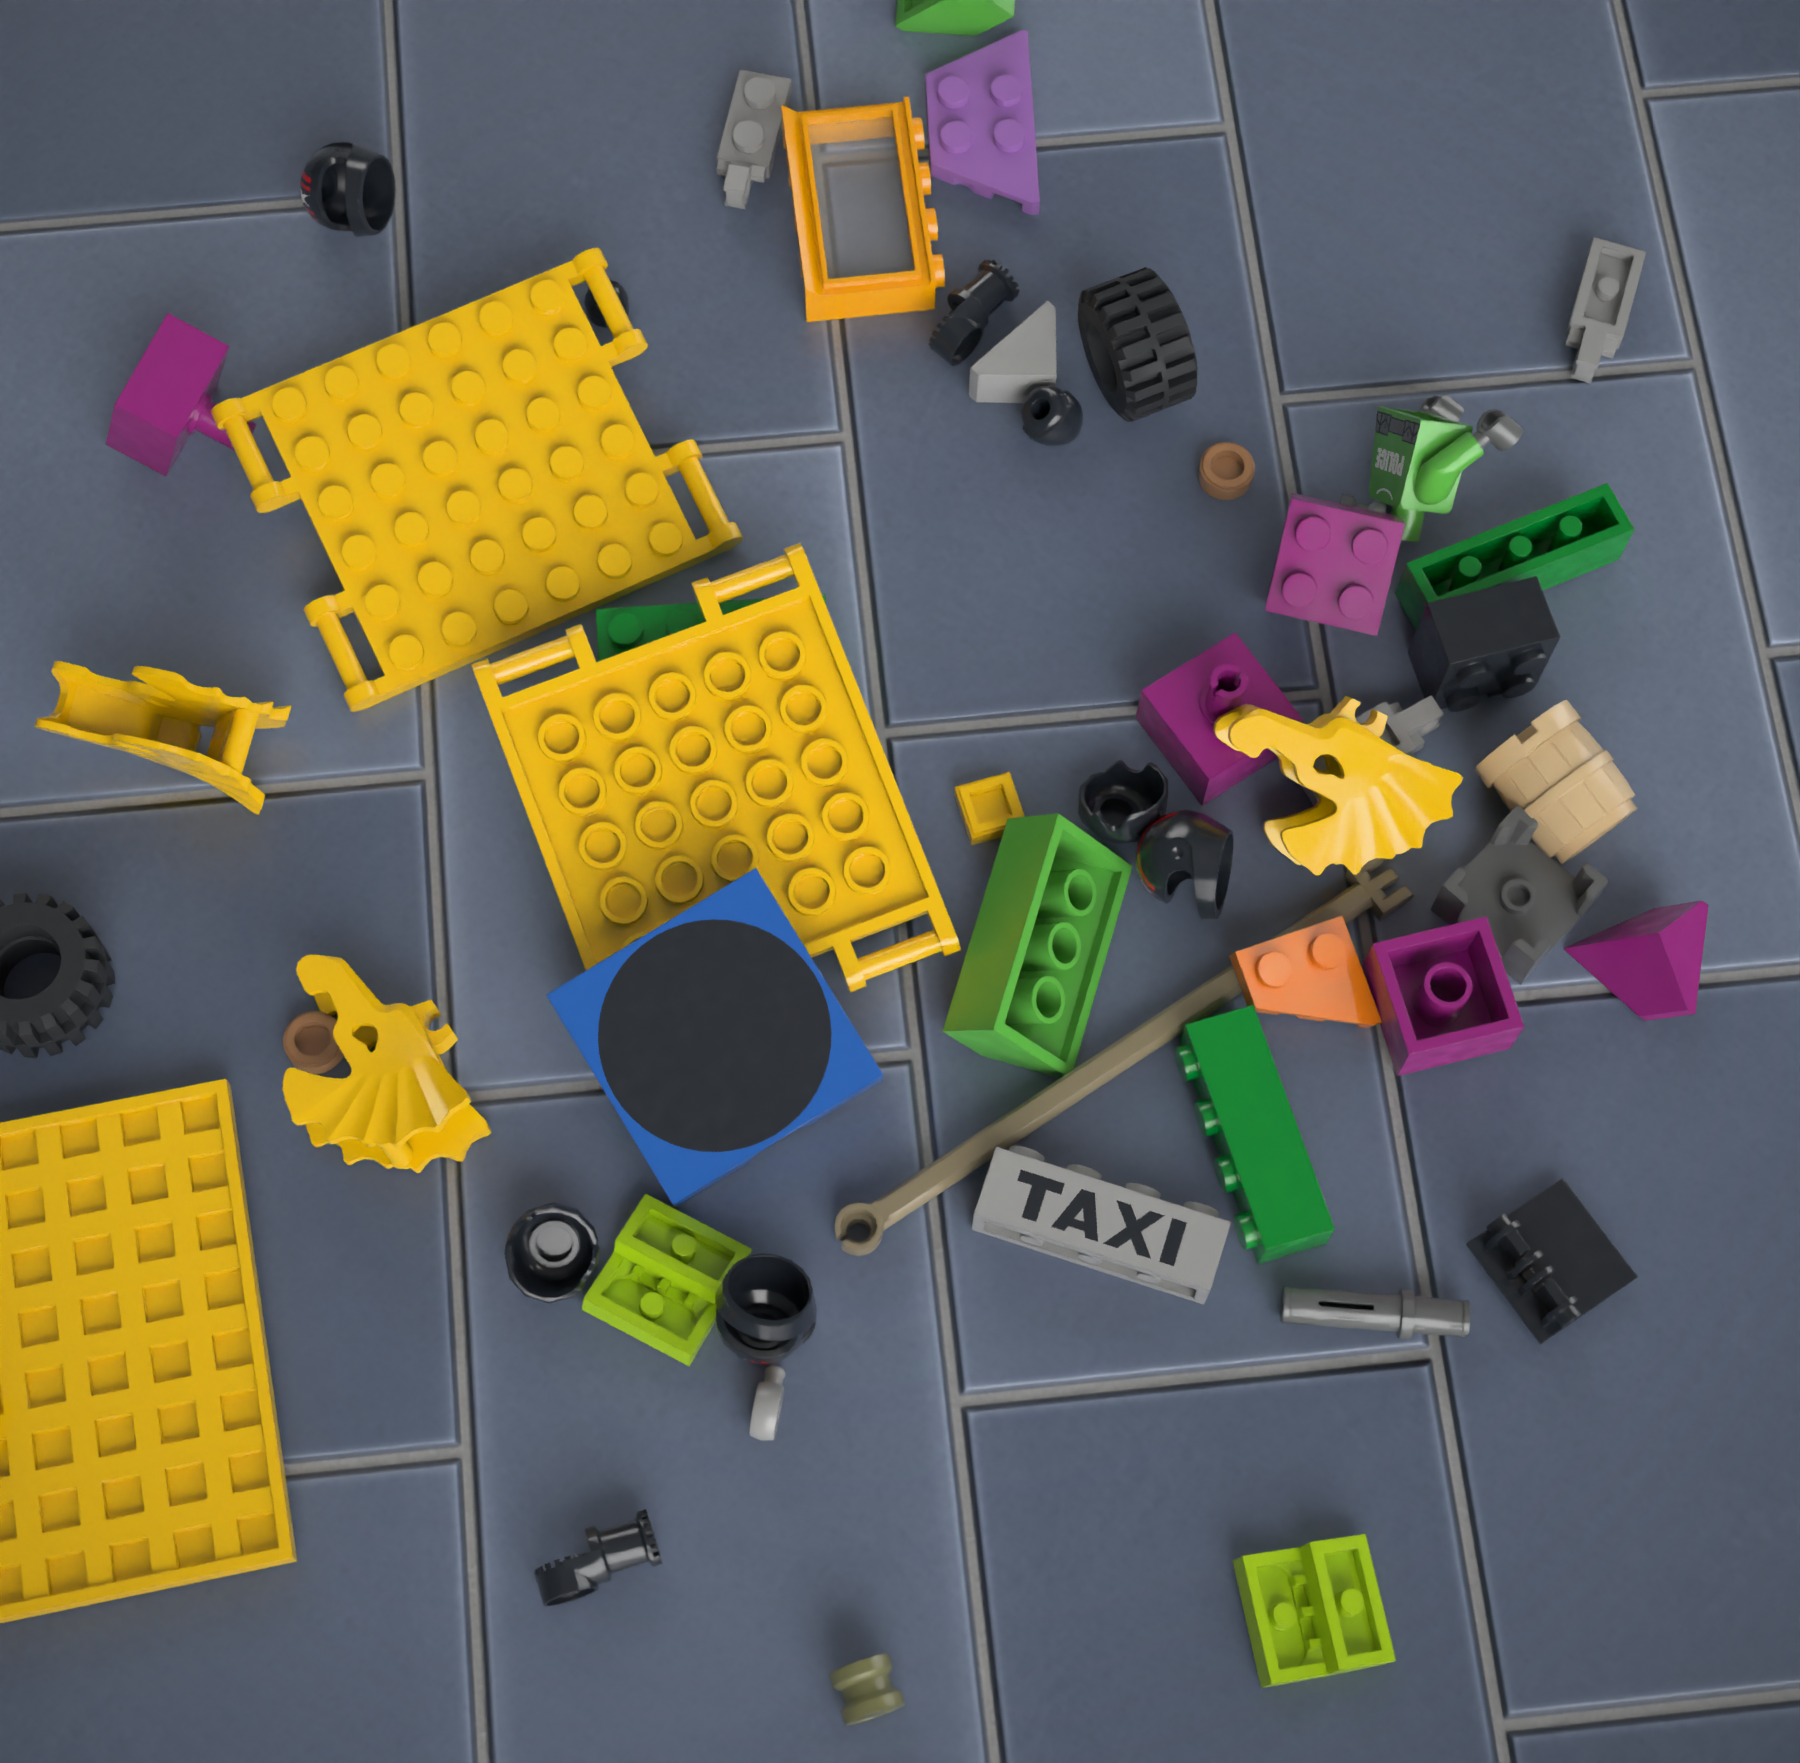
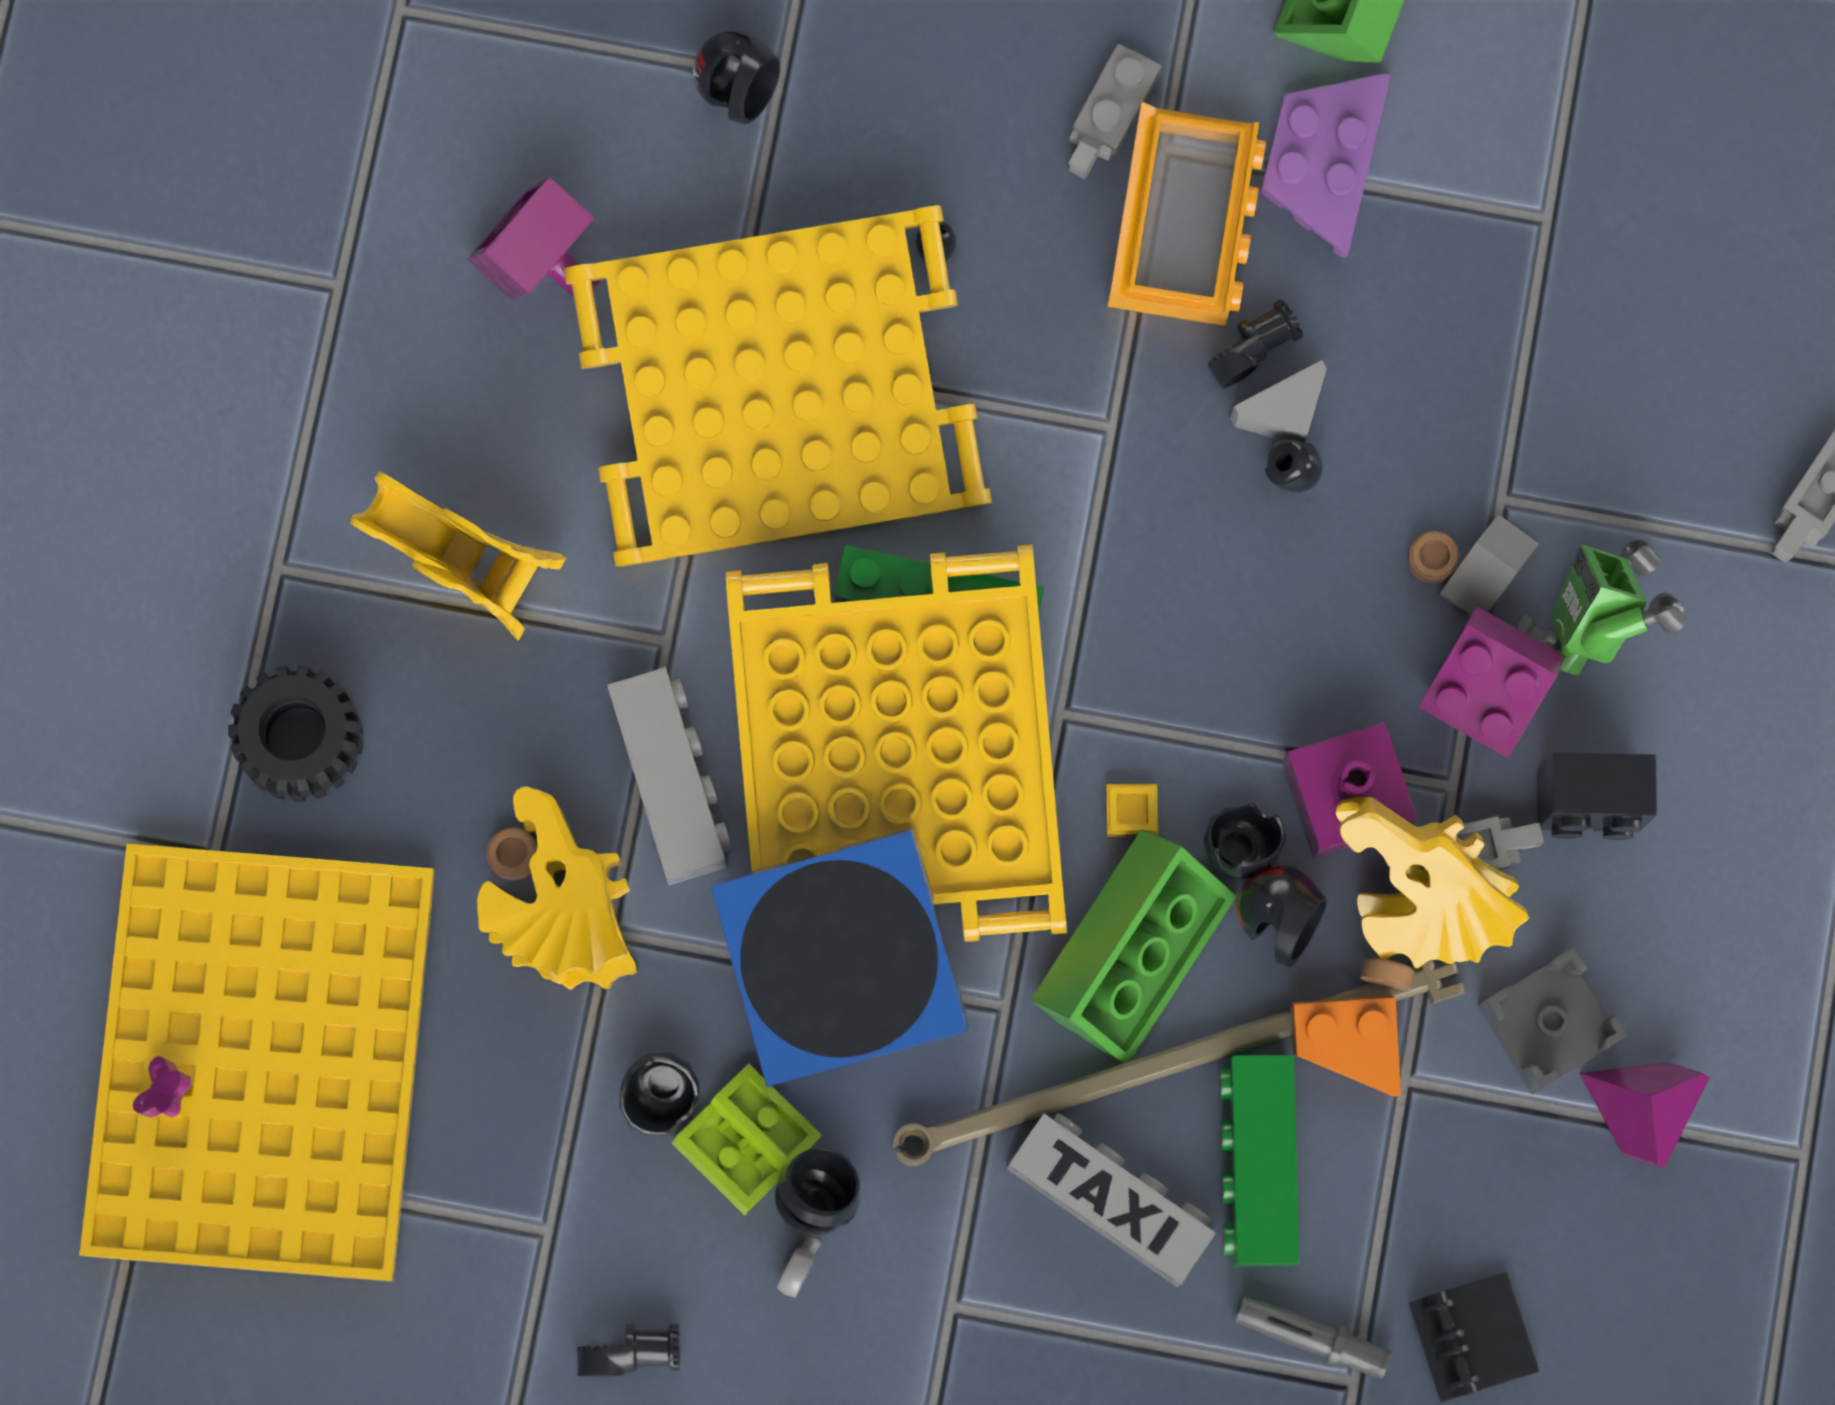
camera: 15 degrees right, 10 degrees up
black tyre [1078,267,1197,422] -> none
magenta brick [1362,916,1525,1076] -> none
green brick [1395,483,1635,631] -> none
tan piece [1475,699,1638,864] -> none
none -> light grey brick [607,667,733,886]
none -> medium nougat tile [1360,957,1415,991]
none -> light grey slope [1439,514,1539,617]

